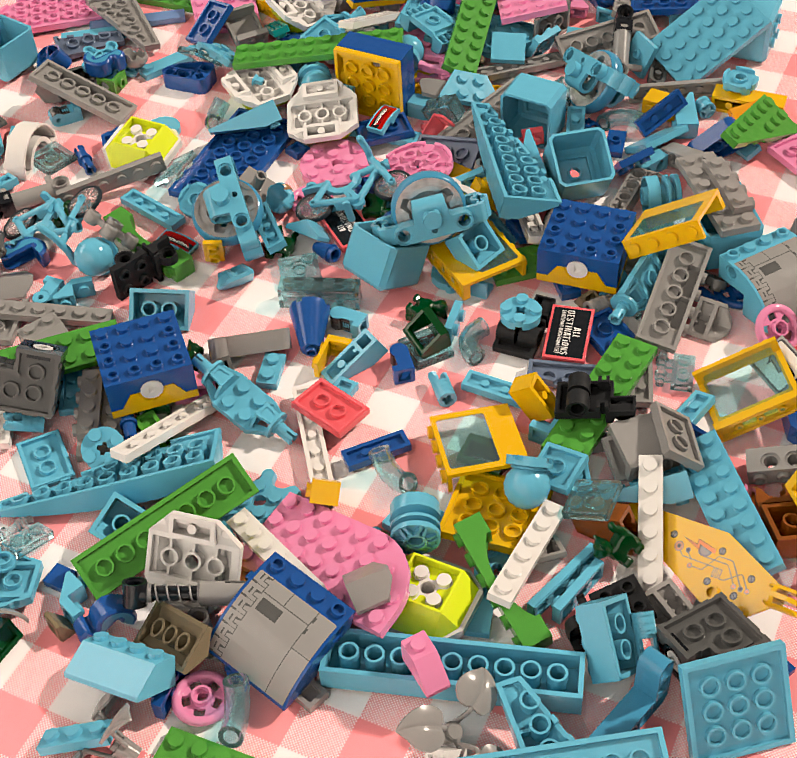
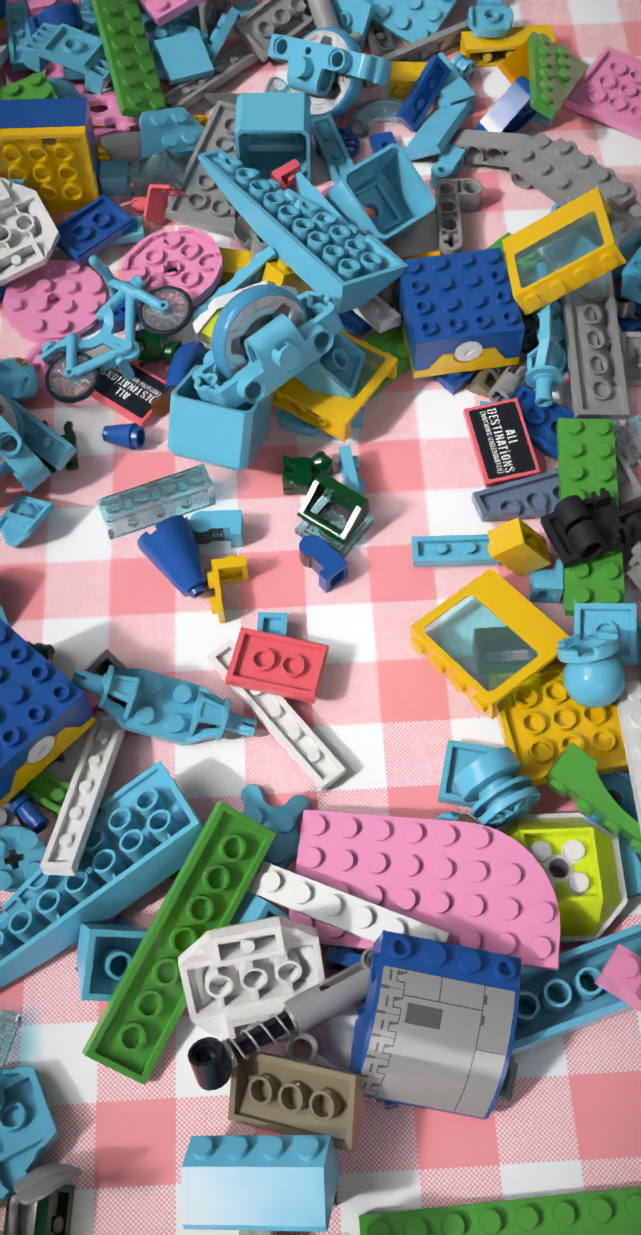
camera: 30 degrees left, 15 degrees up
blue tile [43,563,78,593] -> none
dark tan slope [44,611,76,642] -> none
medium azure slope [59,570,88,625] -> none
blue animal [73,594,137,642] -> none
bright pink plate [171,670,233,727] -> none
light grey beam [207,327,292,361] -> none
clear light blue cylinder [218,672,251,748] -> none
medium azure plate [255,352,287,390] -> none
clear light blue plate [277,252,323,290] -> none
medium azure slope [285,219,330,243] -> none
yellow brick [305,477,341,507] -> none
medium azure slope [321,328,388,385] -> none
blue plate [340,429,412,472] -> none
light grey slope [342,562,393,616] -> none
slope [366,104,400,136] -> none
clear light blue cylinder [368,445,418,494] -> none
sand blue wing [417,134,481,170] -> none
medium azure hinge [428,371,457,407] -> none
clear light blue cylinder [458,317,490,366] -> none
black plate [492,294,556,360] -> none
medium azure plate [500,293,542,331] -> none
blue plate [614,146,655,177] -> none
medium azure wheel [640,173,682,215] -> none

